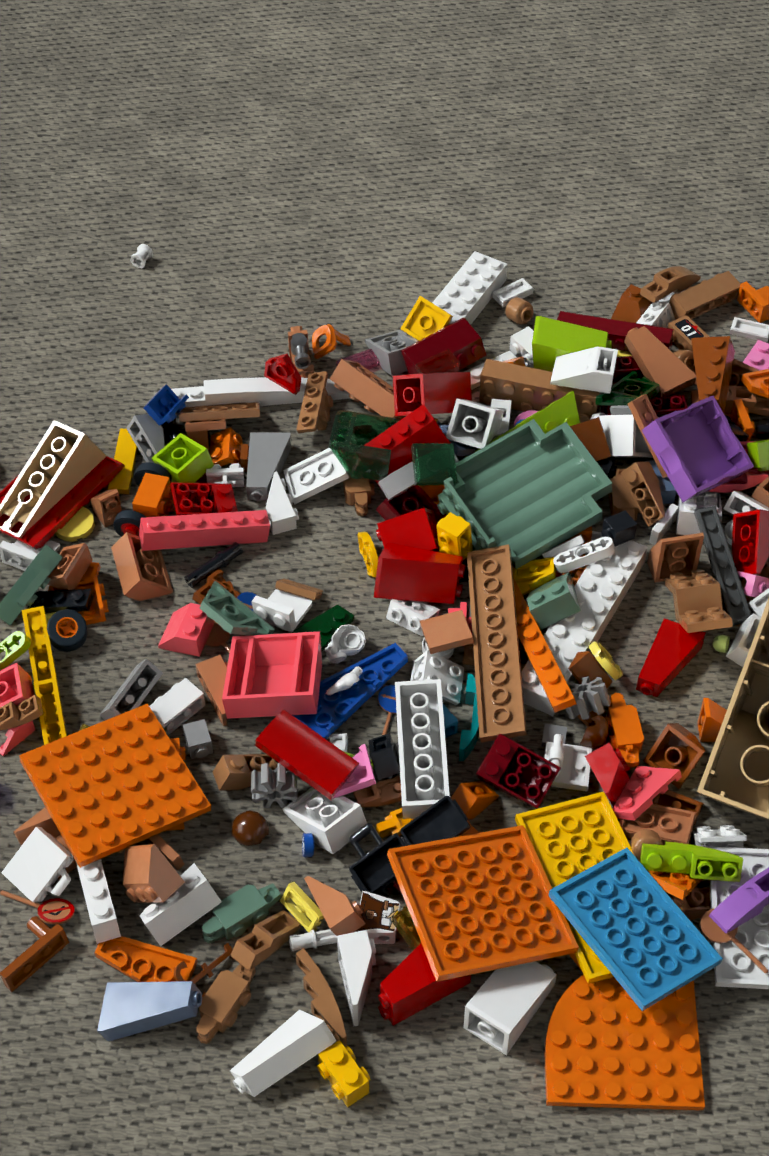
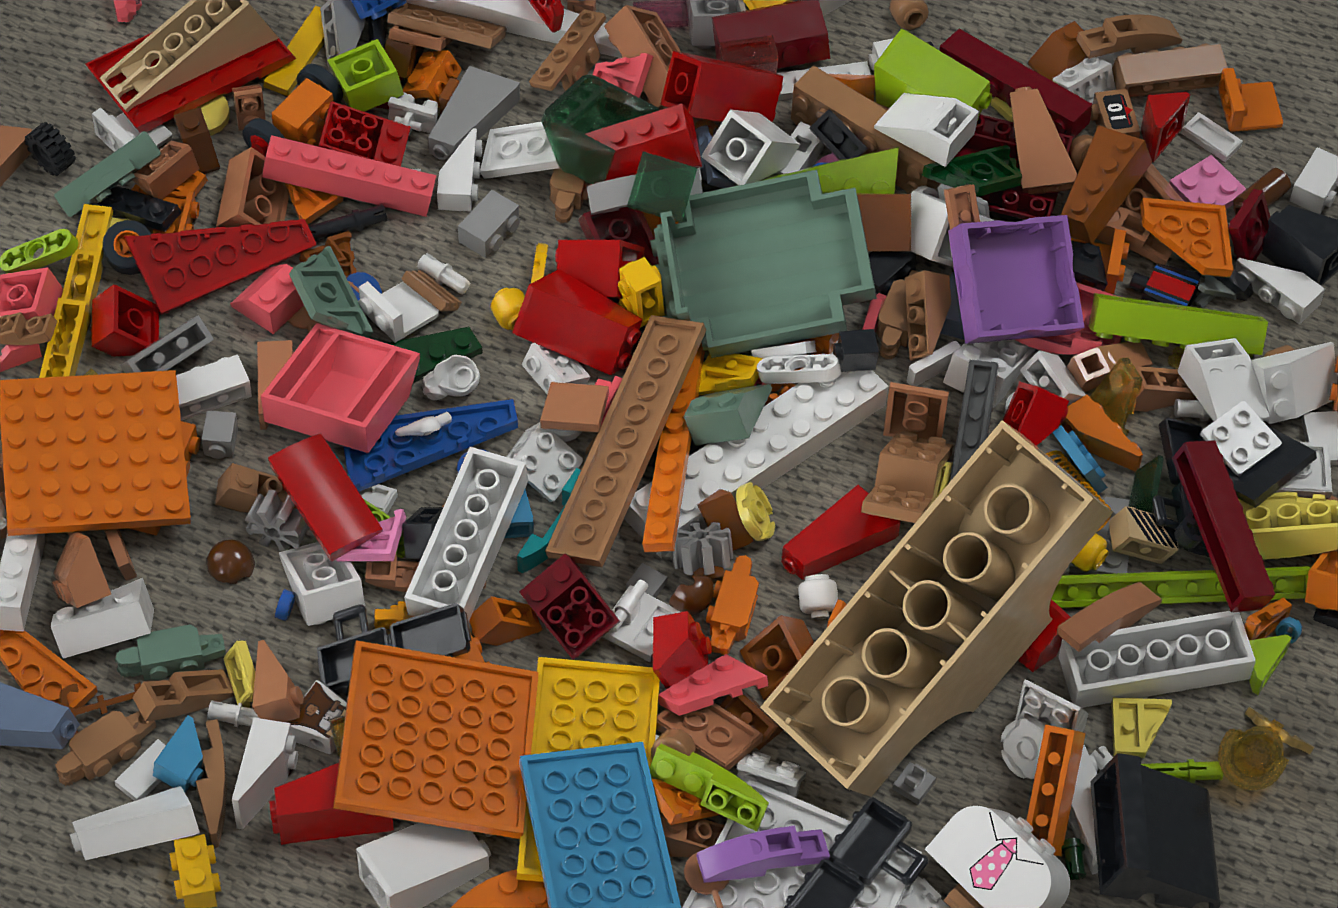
camera: 20 degrees right, 5 degrees up
none -> red slope [92,284,159,357]
none -> white tile [115,739,166,801]
none -> red wing [124,219,317,315]
none -> dark azure slope [153,715,204,793]
none -> reddish brown slope [174,107,220,174]
none -> orange wing [285,183,344,225]
none -> white axle [417,253,470,294]
none -> light grey brick [458,190,520,258]
none -> yellow head [490,288,525,331]
none -> coral wing [587,53,653,106]
none -> white head [798,574,838,620]
none -> black slope [809,109,868,160]
none -> coral tile [862,293,887,333]
none -> red slope [1141,92,1191,163]

